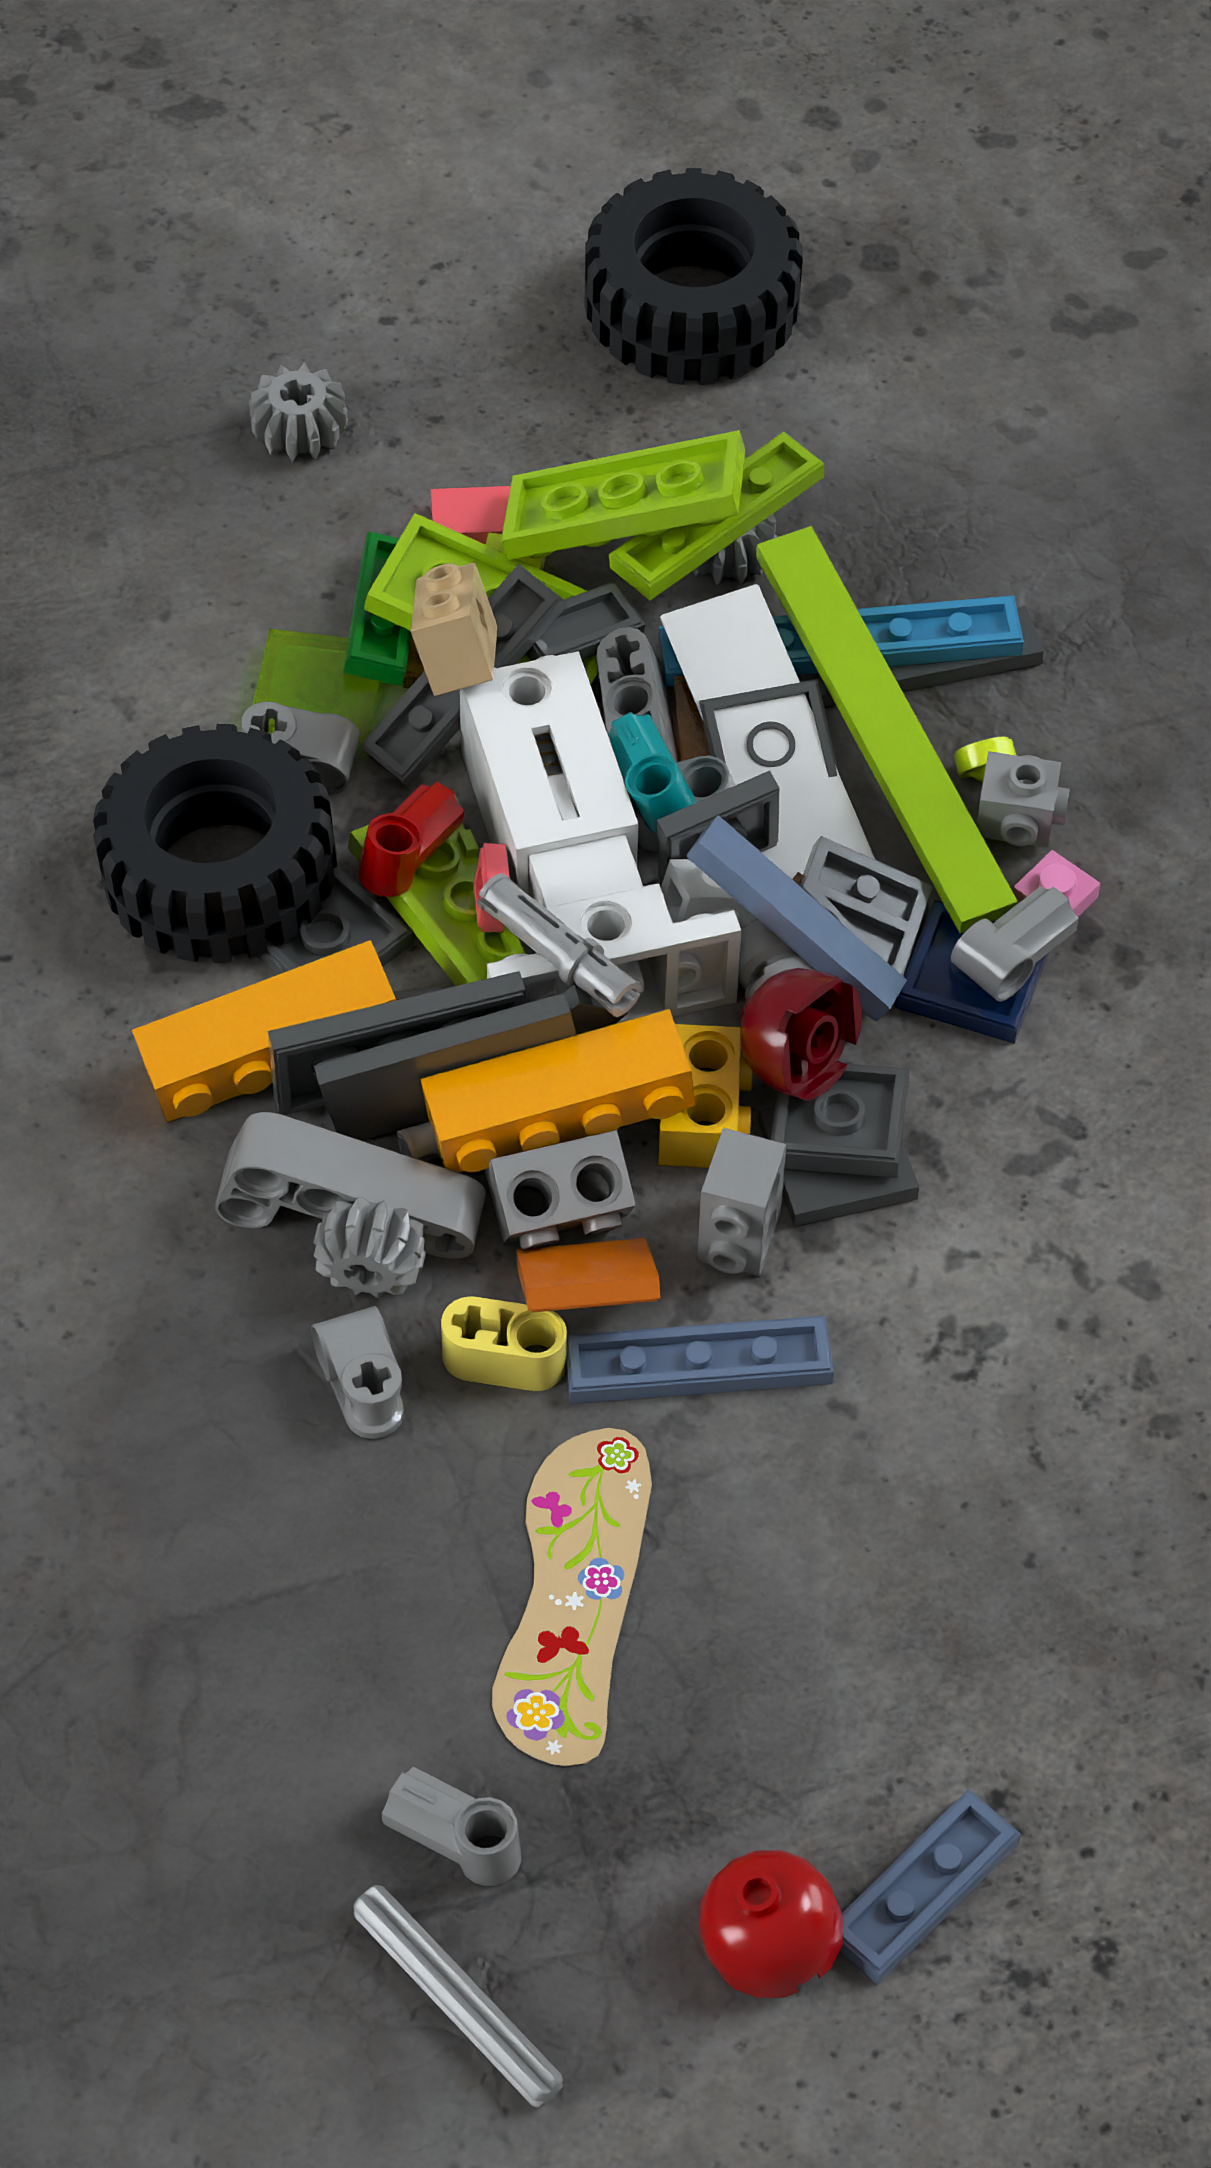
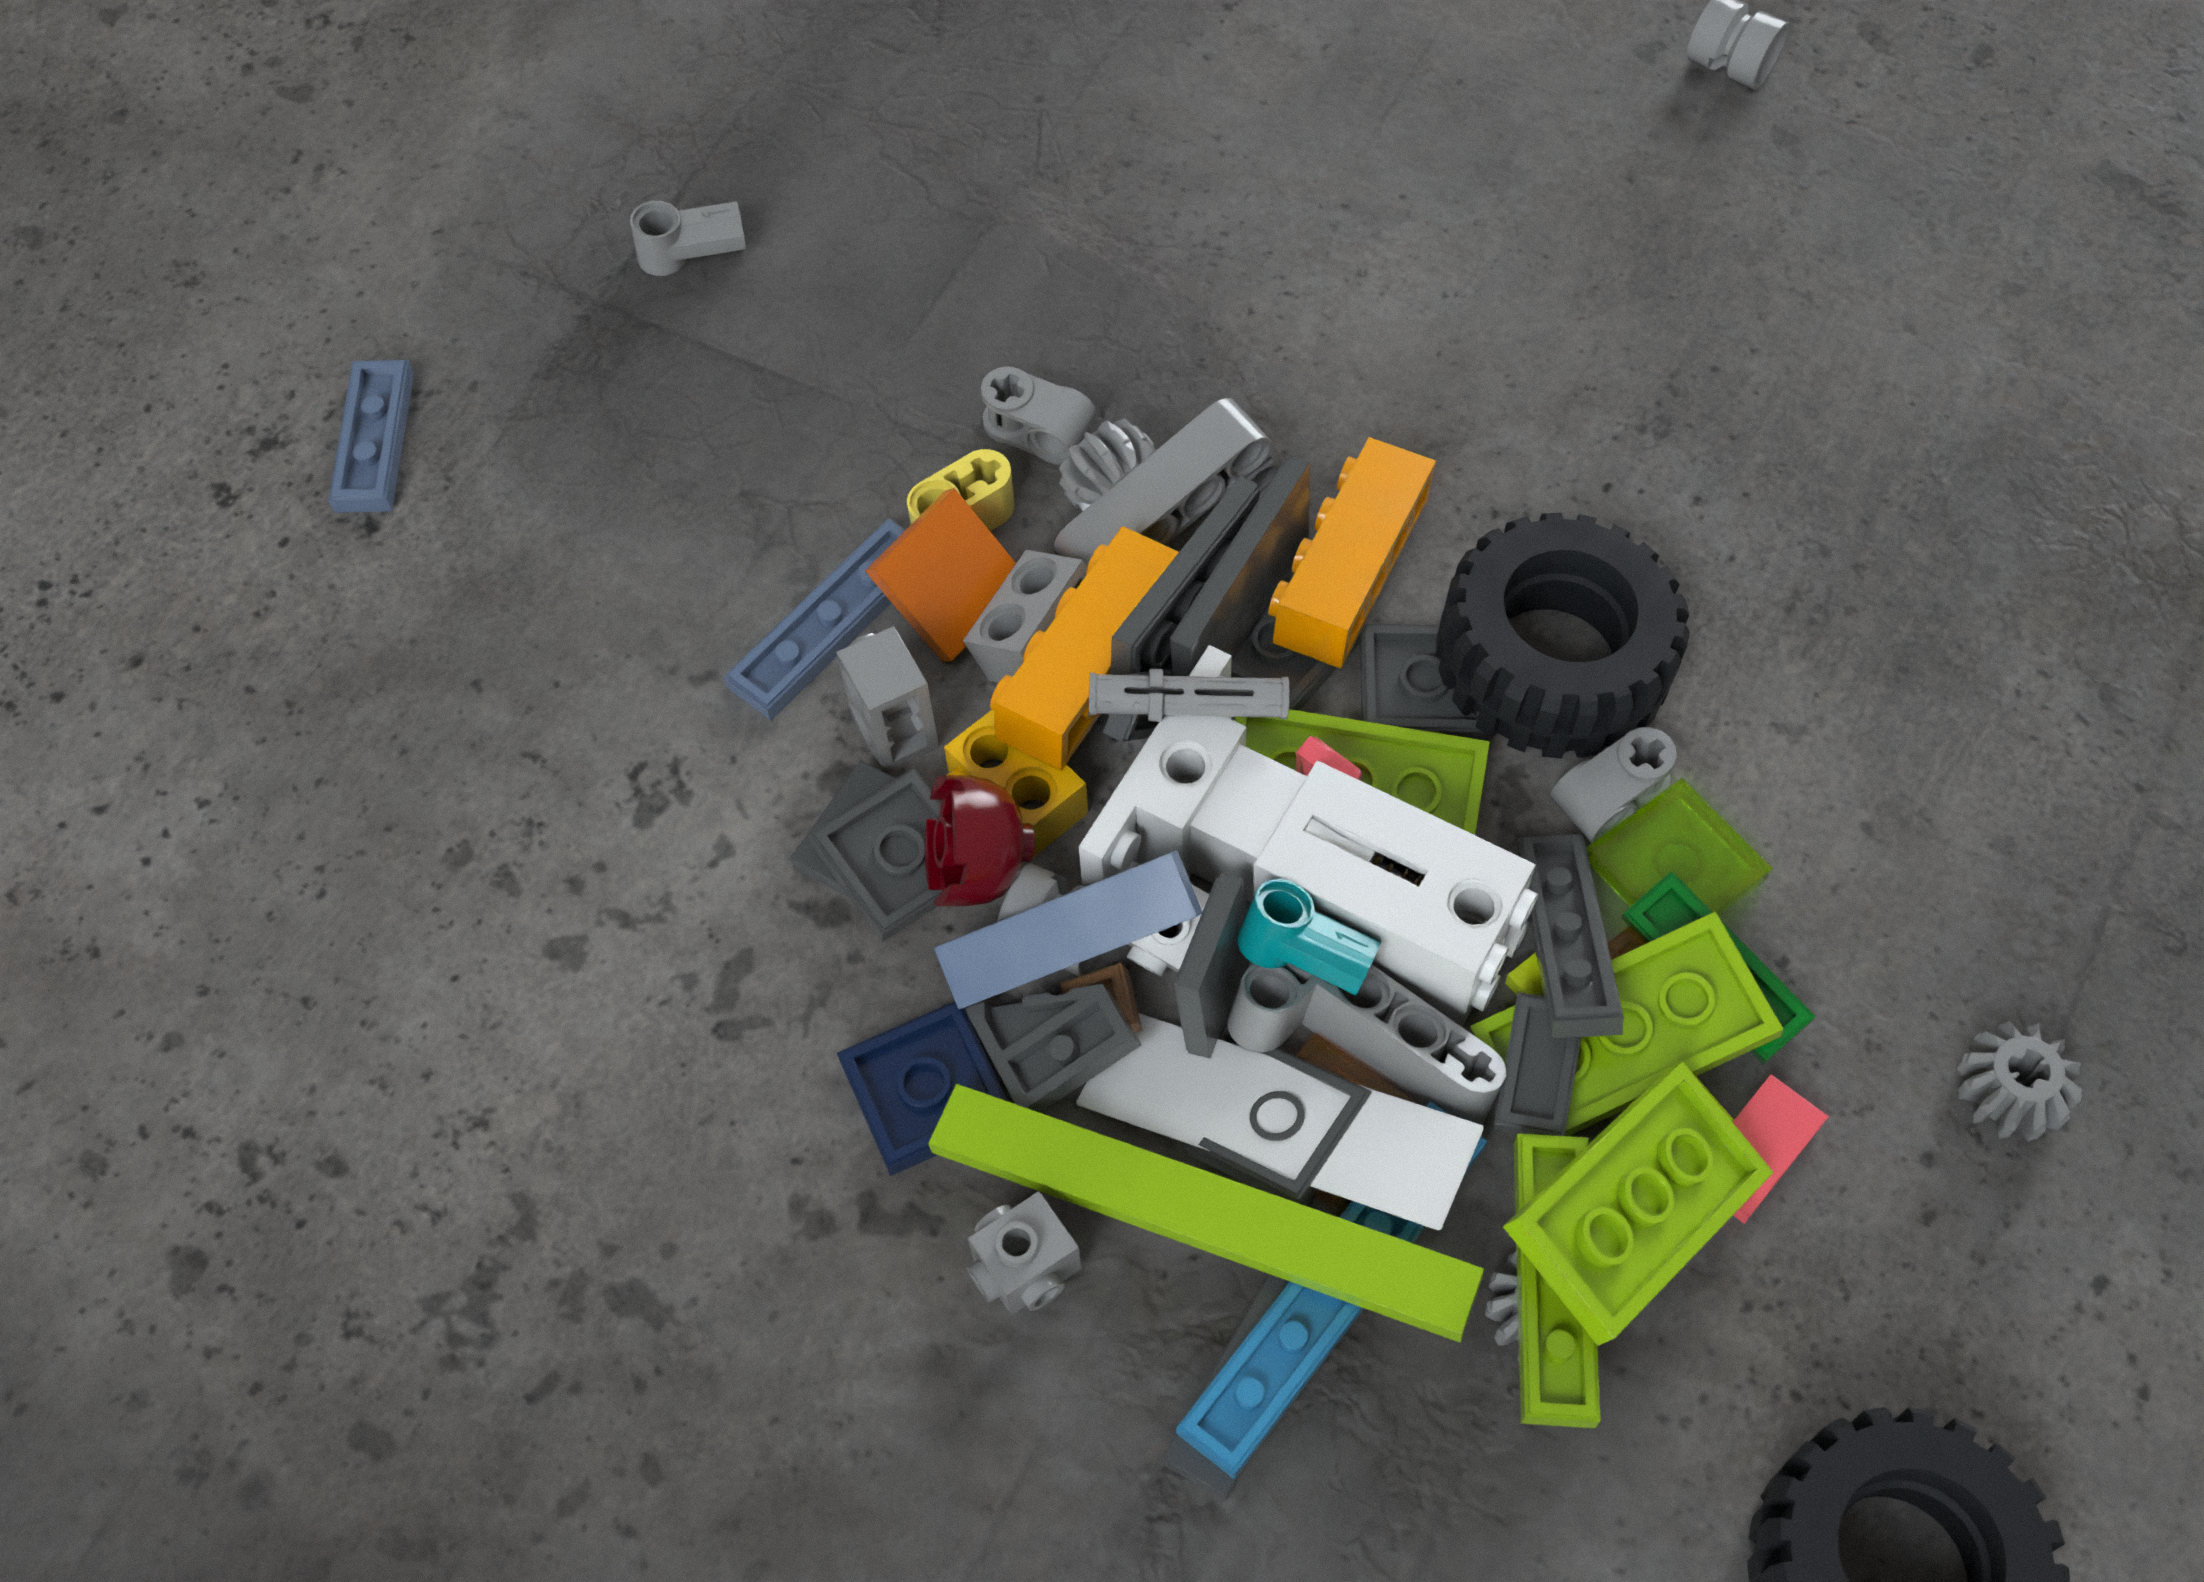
camera: 140 degrees right, 5 degrees up
light grey axle [353,1885,563,2108] -> none
red piece [358,782,465,897] -> none
tan brick [411,563,498,696] -> none
tan sticker [492,1428,652,1766] -> none
red cylinder [699,1850,844,1998] -> none
light grey piece [951,886,1079,1002] -> none
neon yellow tile [953,737,1016,782] -> none
bright pink plate [1013,850,1101,917] -> none

